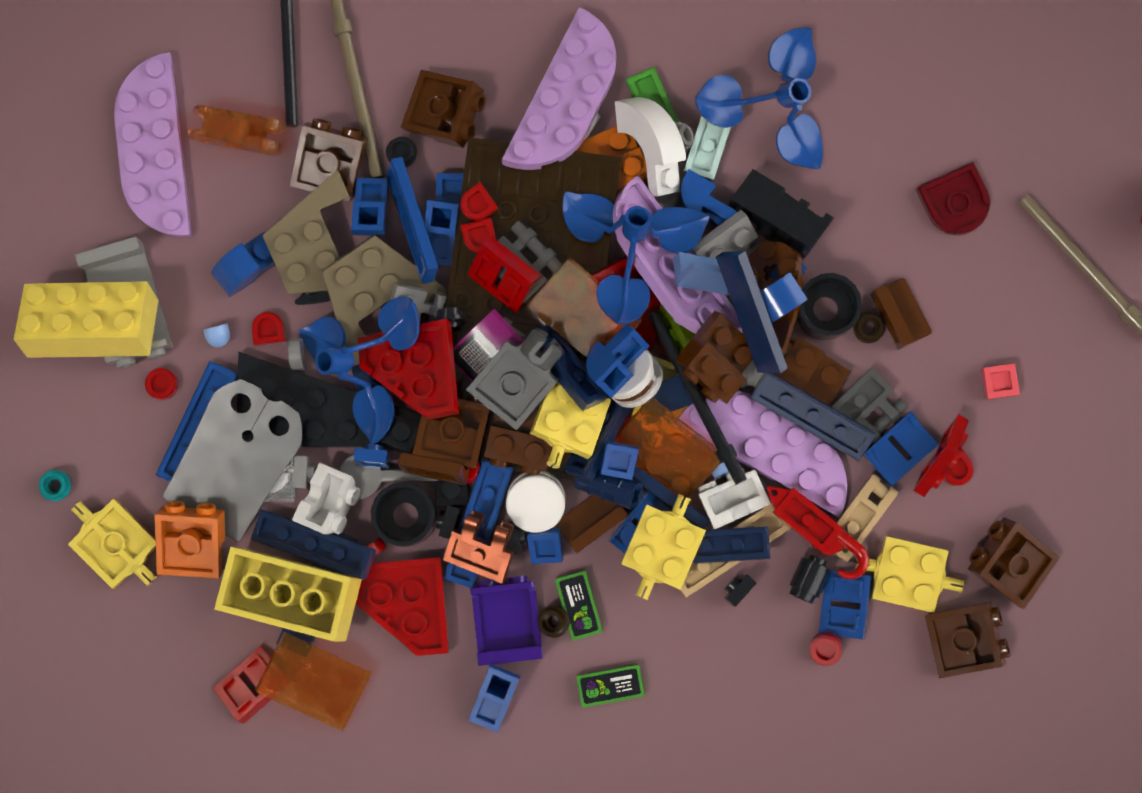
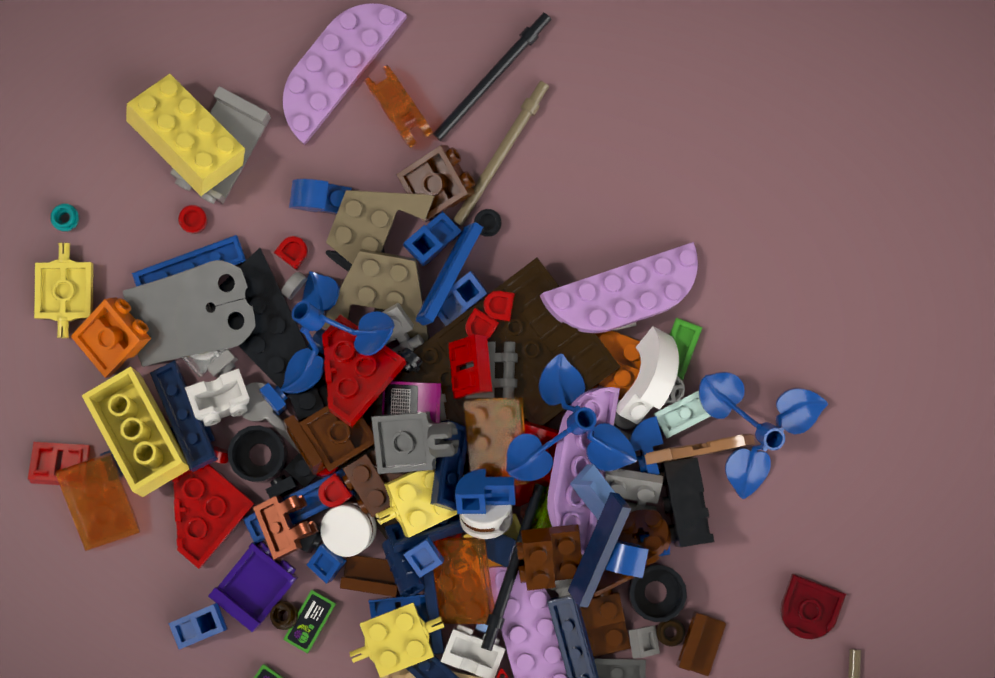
camera: 45 degrees right, 0 degrees up
light blue hinge [203,323,230,347] -> none
reddish brown plate [401,70,486,148] -> none
blue plate [436,173,464,204] -> none
none -> red tile [318,473,354,507]
none -> light grey plate [628,625,660,659]
none -> medium nougat tile [644,434,755,465]

